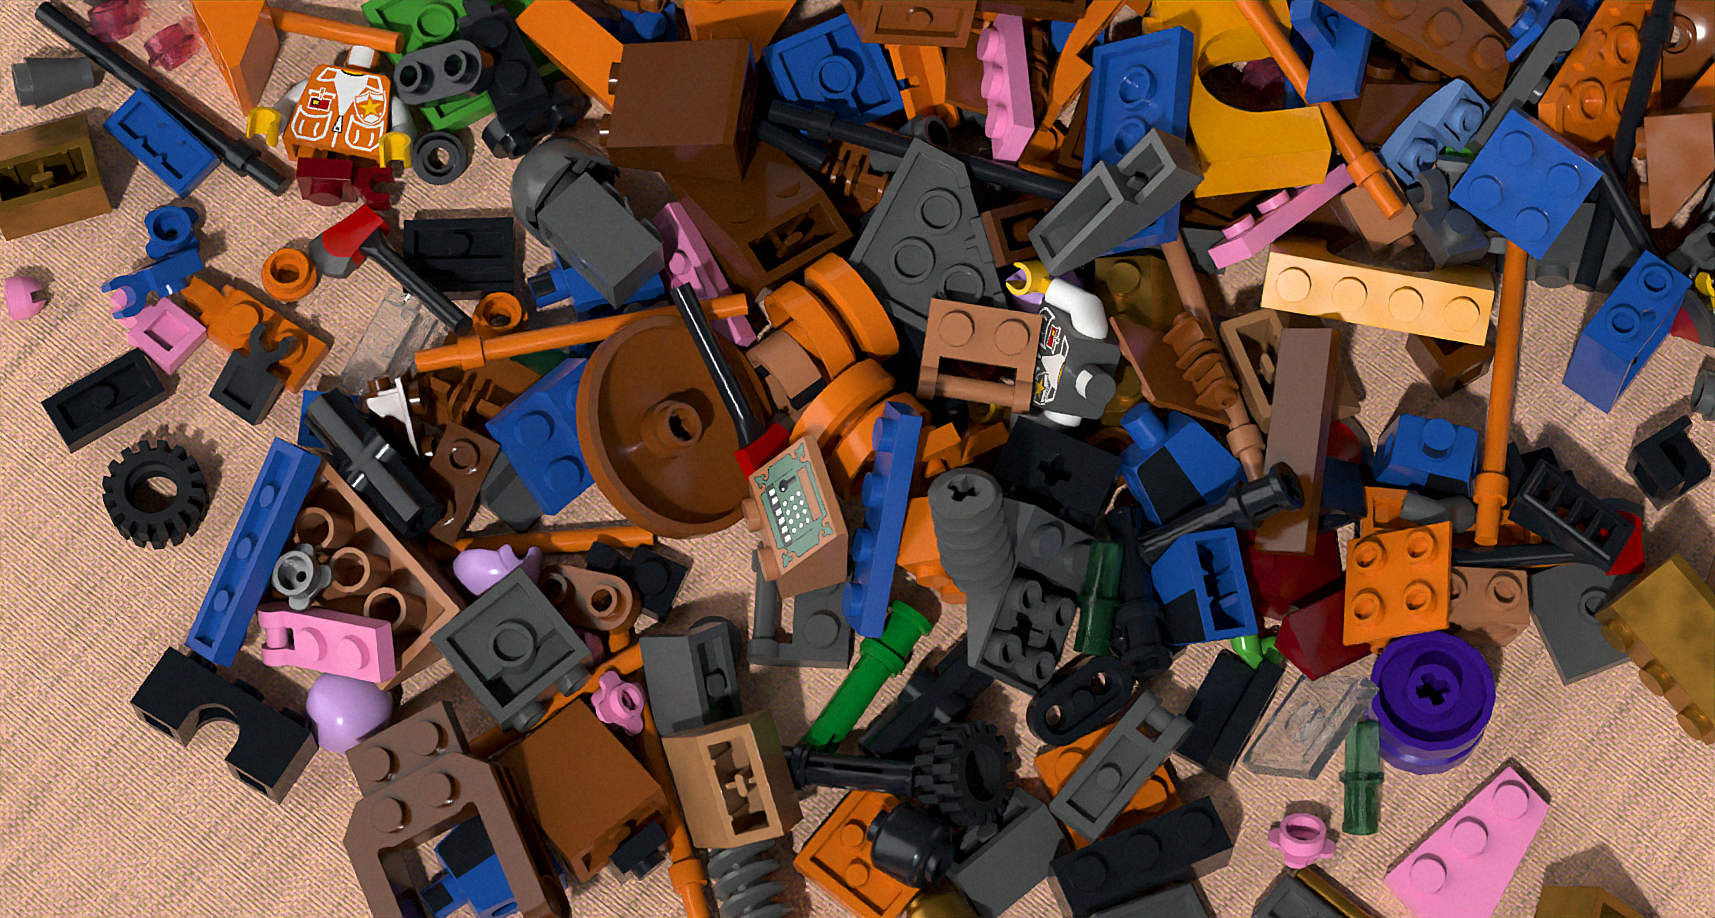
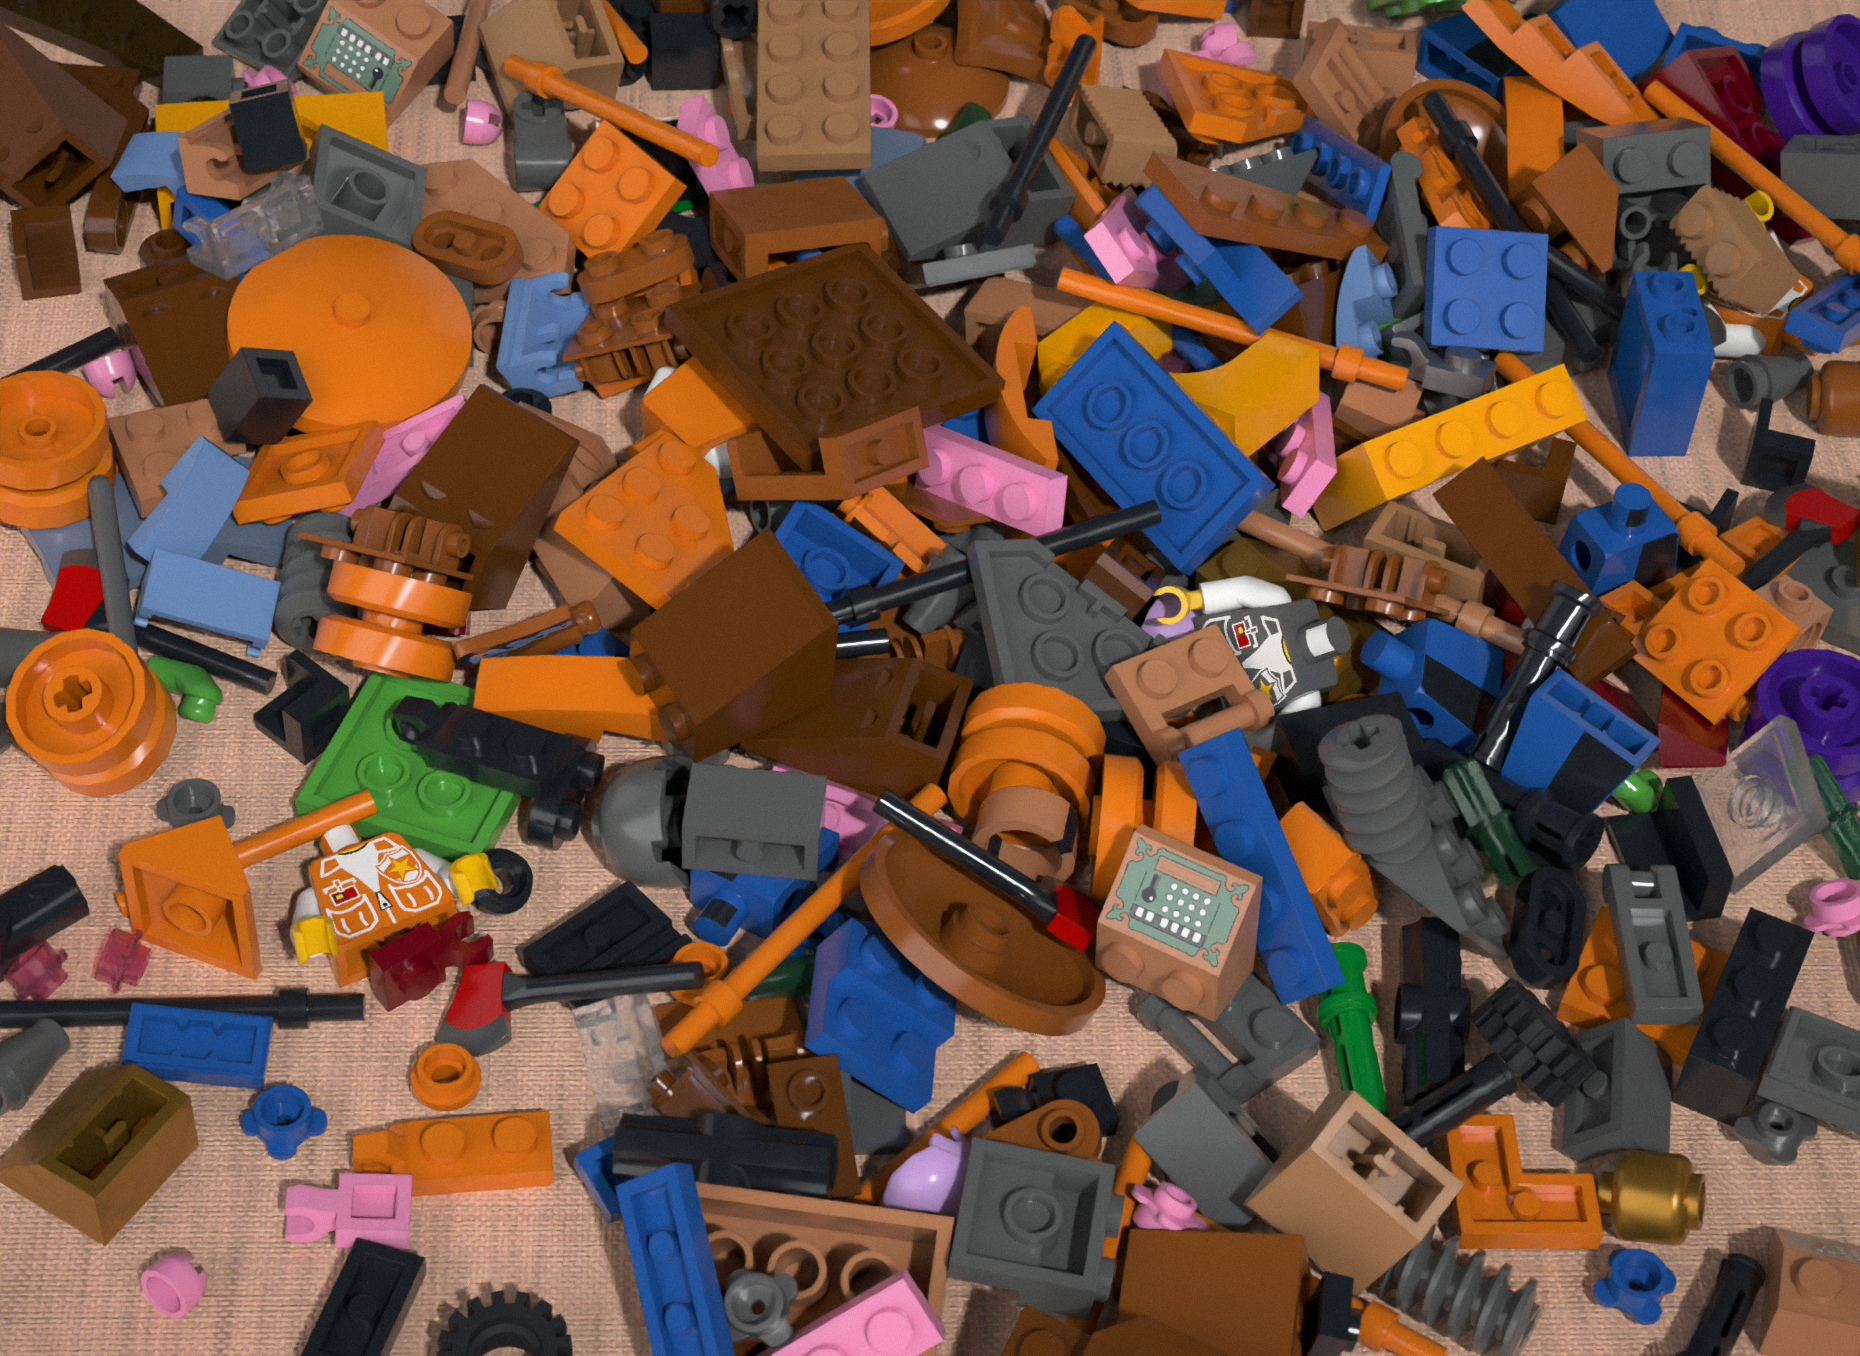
camera: 45 degrees left, 20 degrees down
blue plate [101,248,204,320] -> none
black plate [208,320,297,426] -> none
black plate [393,40,495,108] -> none
black head [866,802,957,889] -> none
dark grey slope [1027,127,1205,277] -> none
dark grey arm [1398,491,1476,534] -> none
black slope [1507,458,1636,574] -> none

